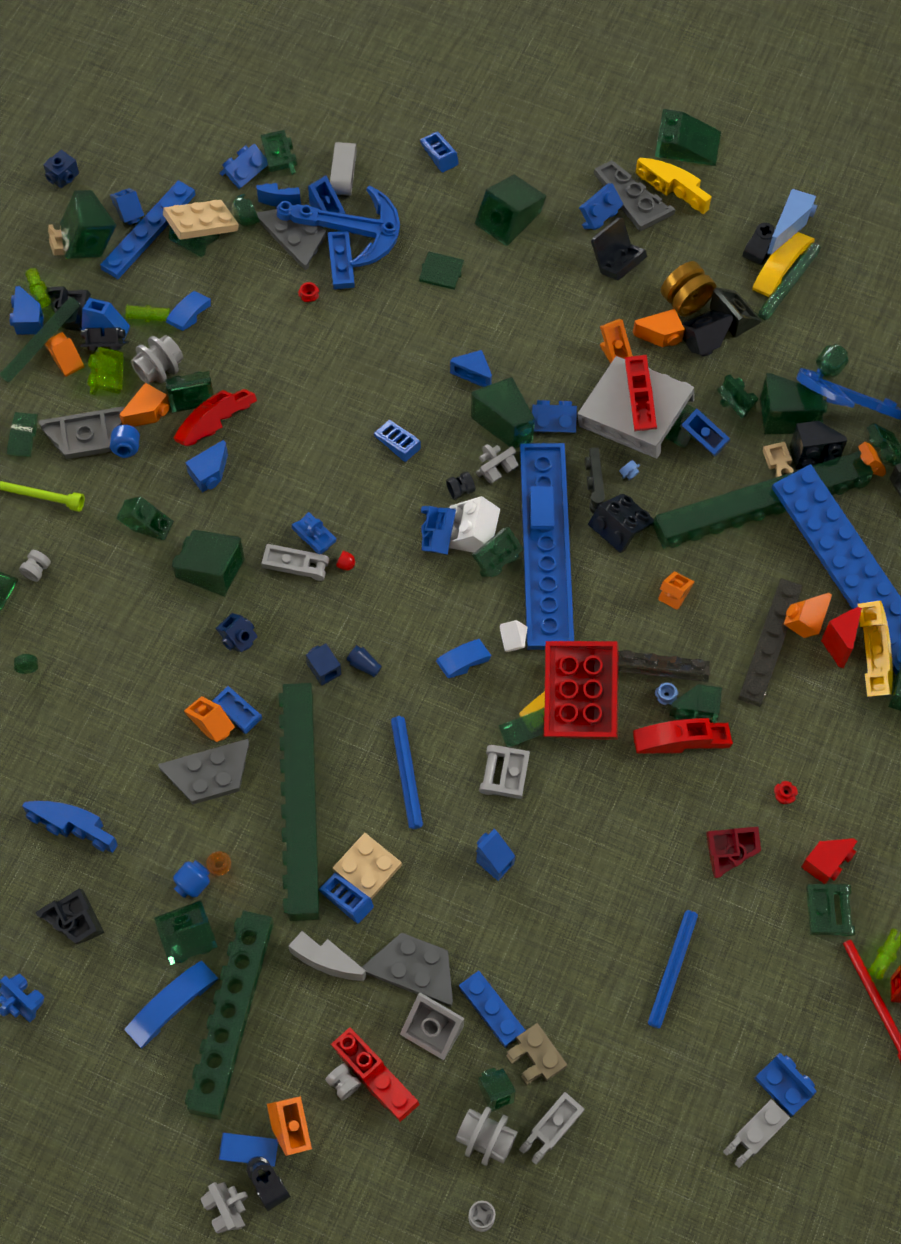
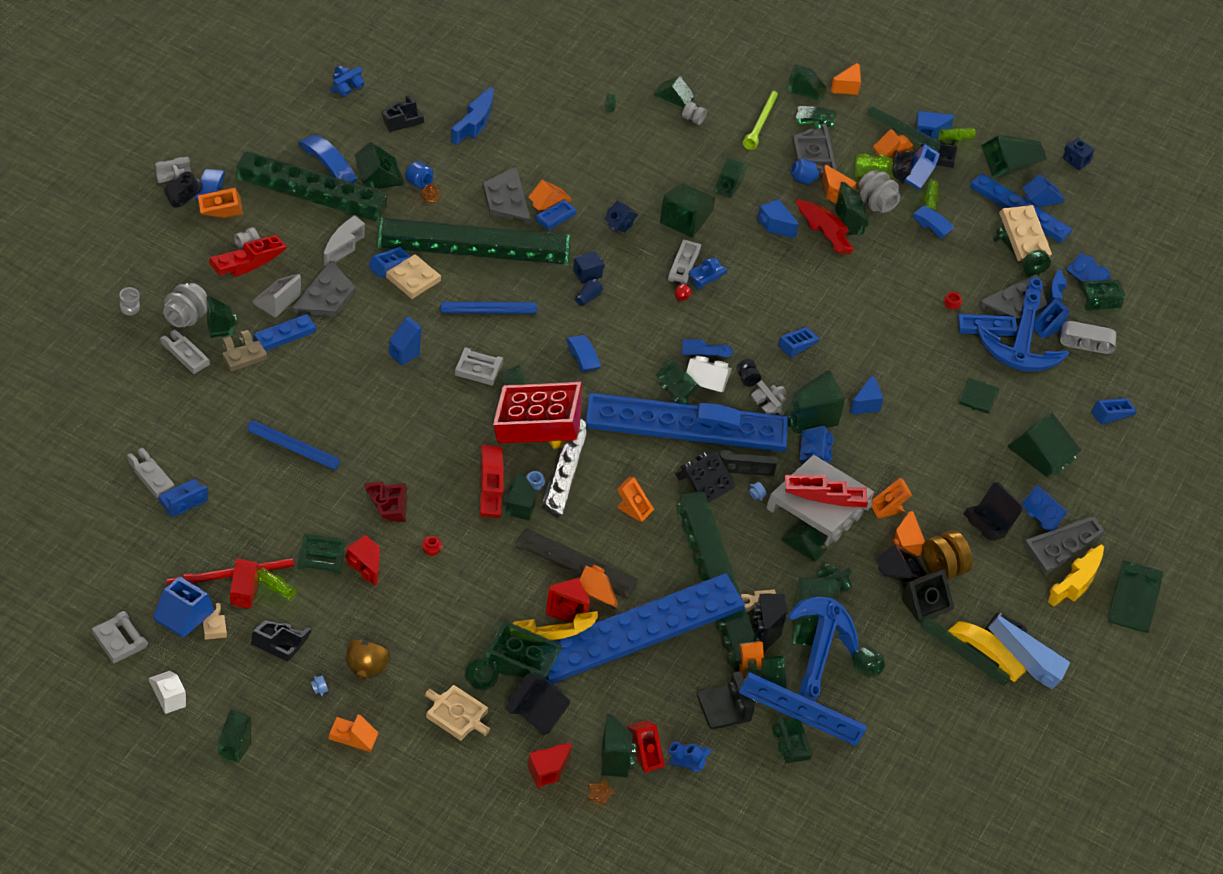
camera: 90 degrees right, 15 degrees down
white slope [500,620,528,652] -> none
blue slope [682,408,730,457] -> none

